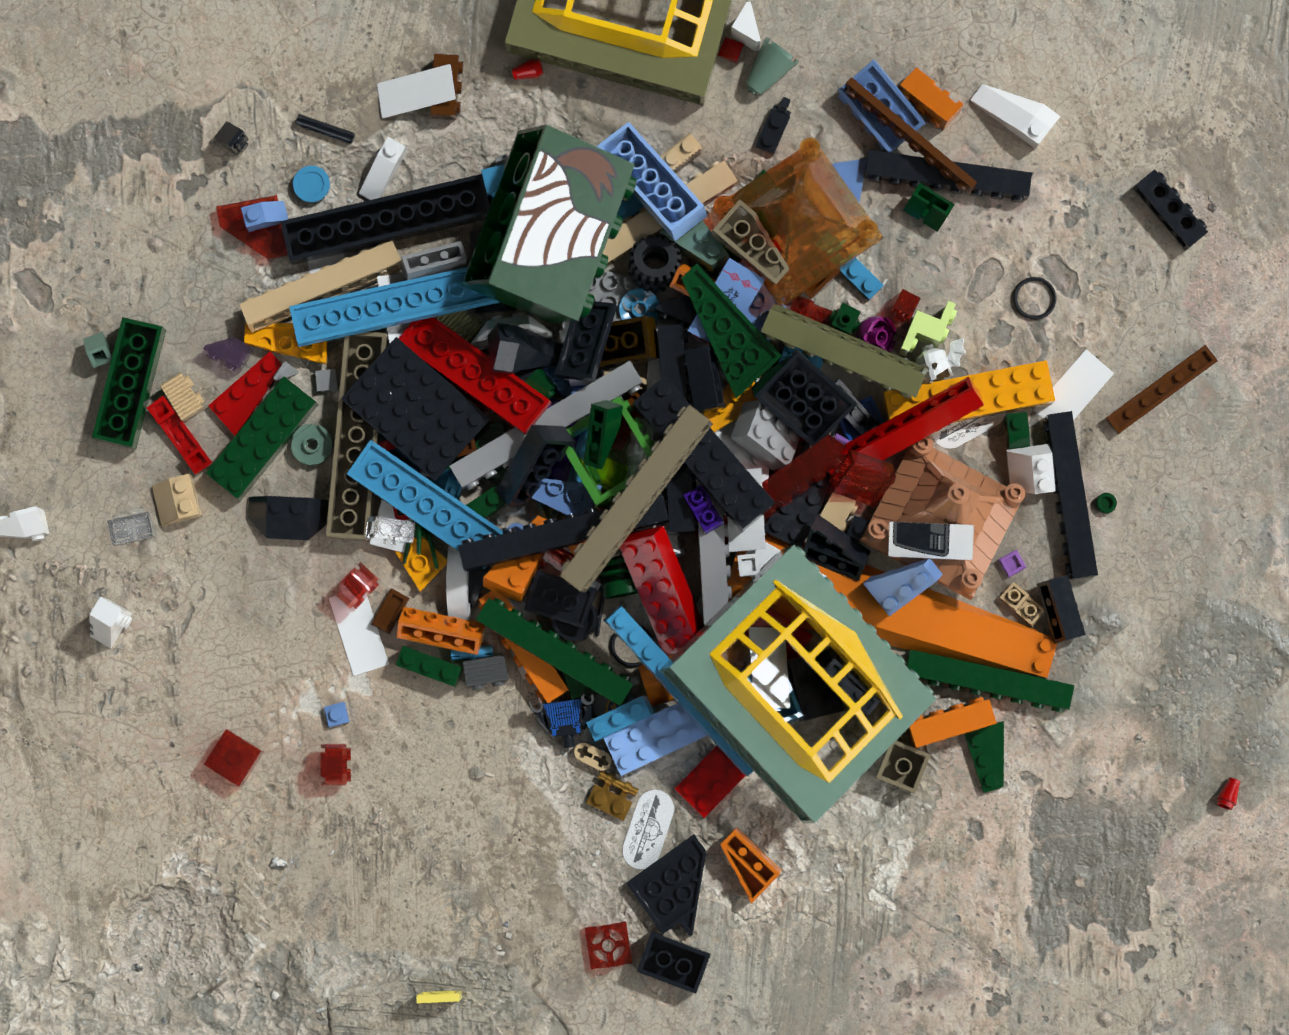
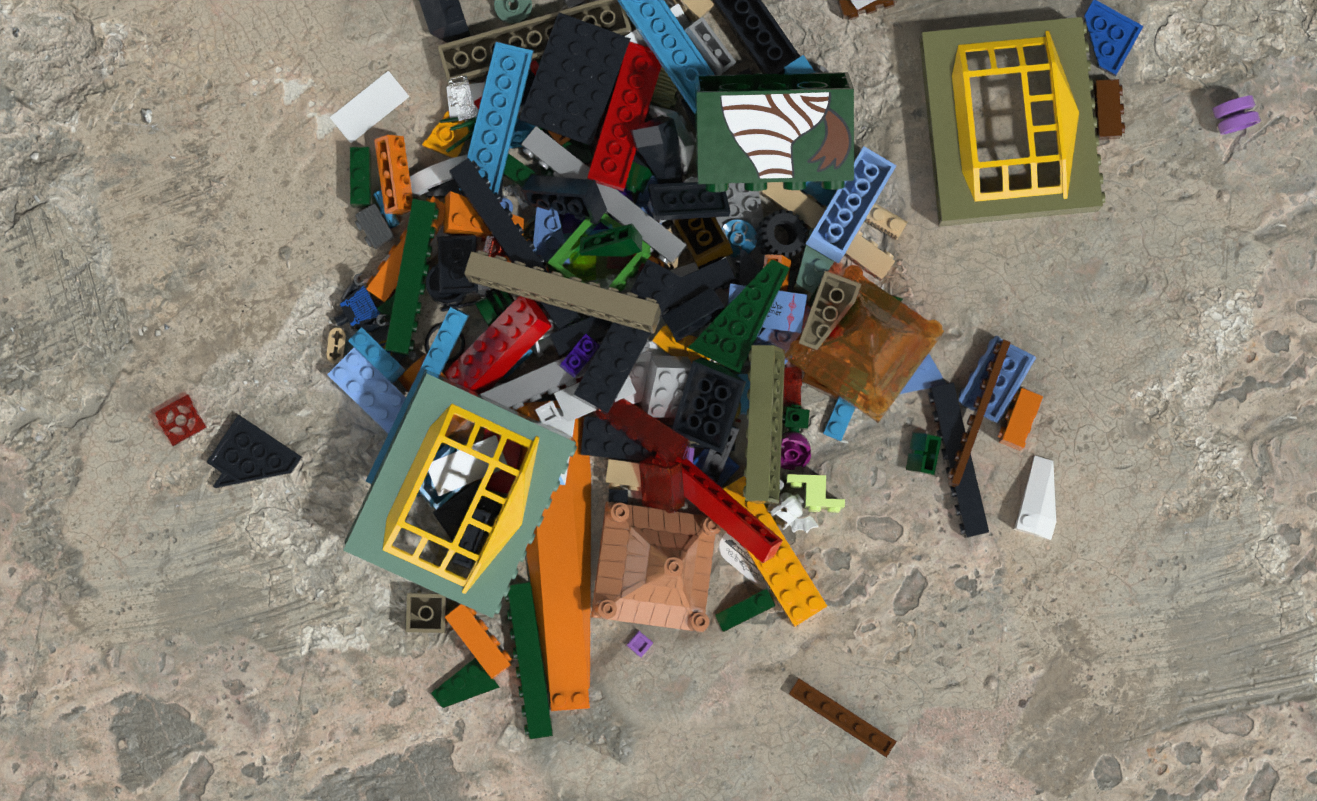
camera: 70 degrees right, 0 degrees up
clear red brick [204,729,265,787] -> none
clear red brick [320,744,351,786] -> none
medium blue plate [324,702,350,727] -> none
clear red brick [332,561,379,609] -> none
reddish brown tile [371,588,410,635] -> none
light yellow tile [417,990,462,1003] -> none
red cone [512,58,543,80] -> none
pearl gold plate [586,771,639,821] -> none
clear sticker [623,790,674,869] -> none
black brick [637,931,711,994] -> none
red plate [675,746,746,818] -> none
red slope [718,37,744,64] -> none
orange wedge [720,827,782,904] -> none
white slope [731,1,761,52] -> none
sand green cone [745,37,799,96] -> none
black hinge [755,96,791,155] -> none
black wedge [803,514,871,581] -> none
medium blue wedge [863,558,943,617] -> none
sticker [889,522,974,560] -> none
clear red slope [890,289,921,323] -> none
tan slope [1000,582,1045,627] -> none
white slope [1006,444,1055,494] -> none
black tyre [1013,277,1057,320] -> none
white sticker [1033,350,1114,420] -> none
black brick [1036,575,1086,644] -> none
black brick [1042,411,1098,580] -> none
dark green tile [1095,493,1117,514] -> none
black brick [1133,169,1208,251] -> none

